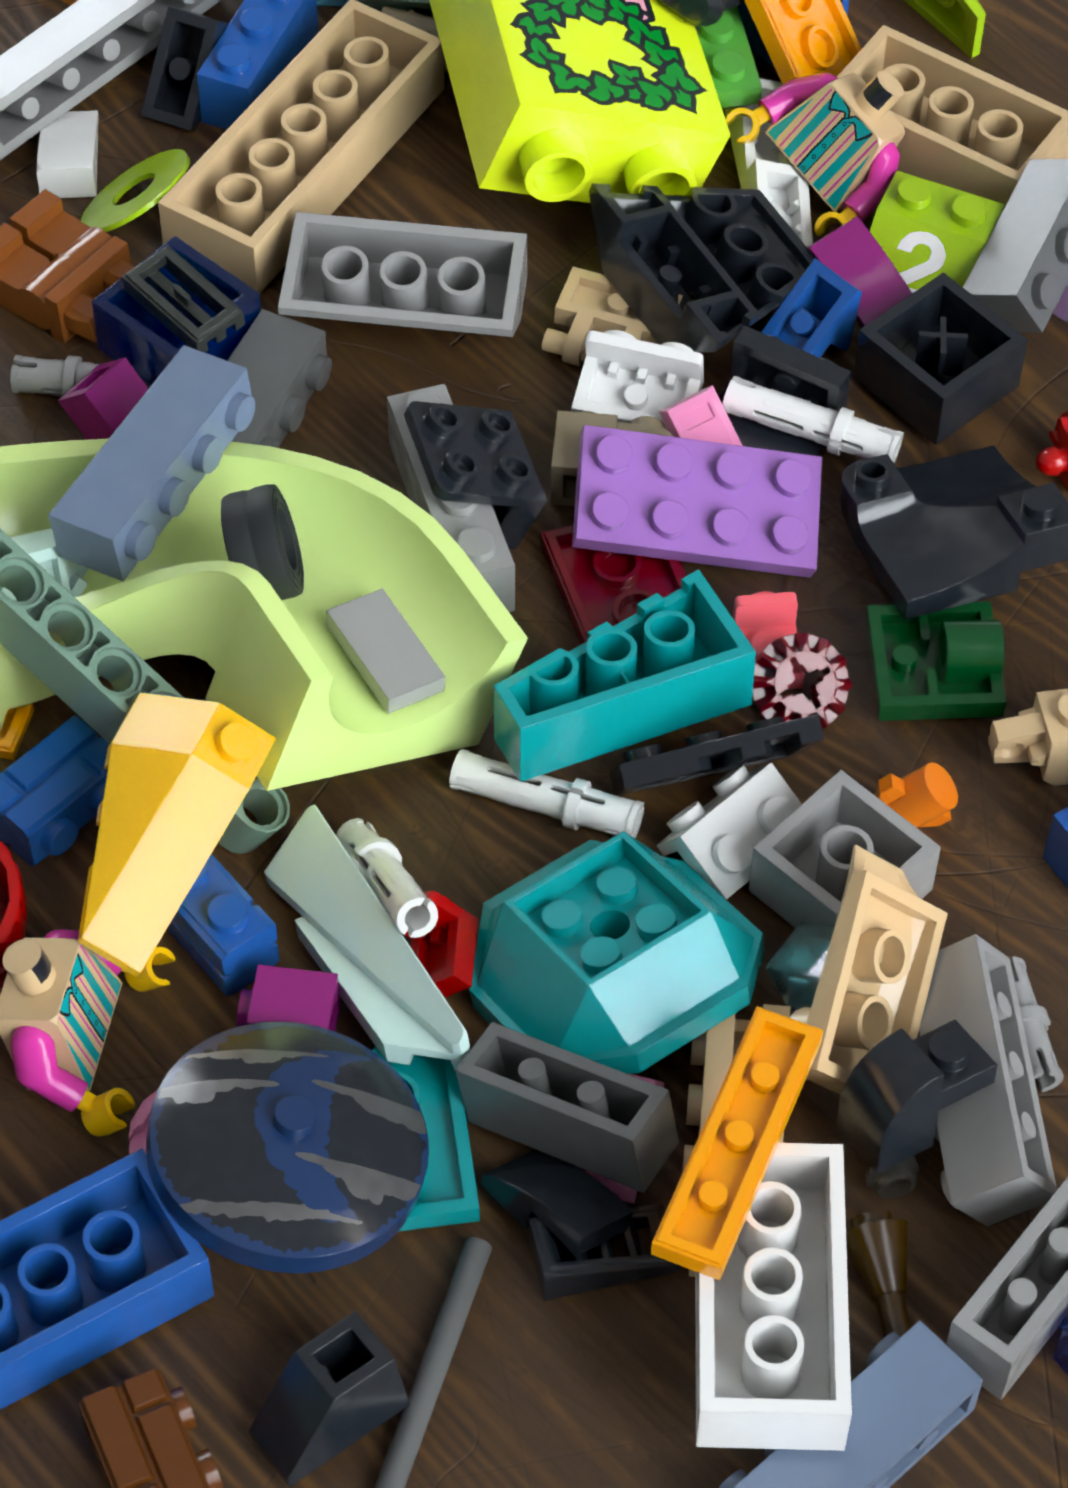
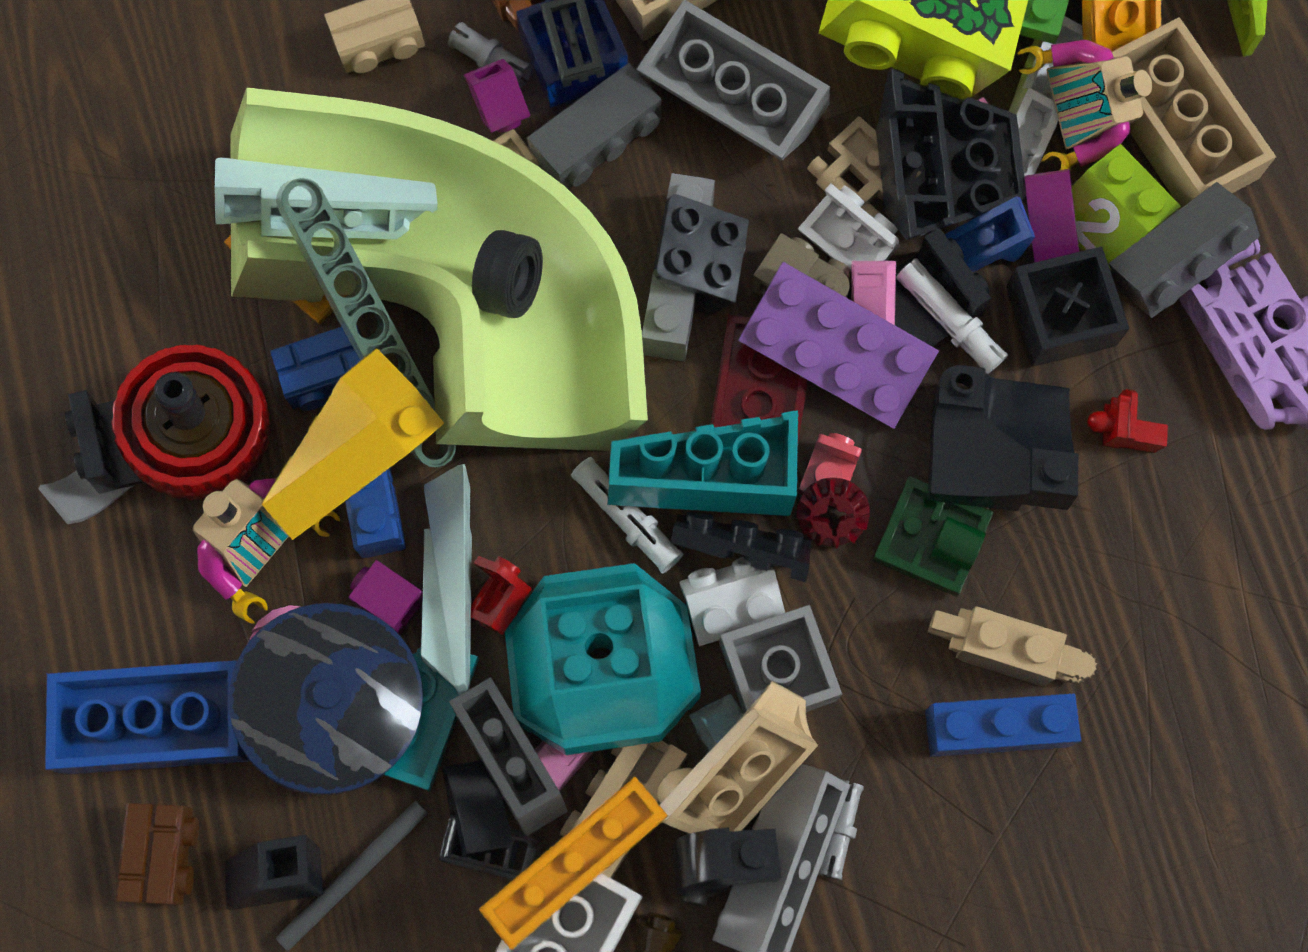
camera: 30 degrees right, 20 degrees up
sand blue brick [48,345,255,581] -> none
light grey tile [326,588,446,714] -> none
white pin [336,818,438,938] -> none
orange piece [875,762,958,828] -> none

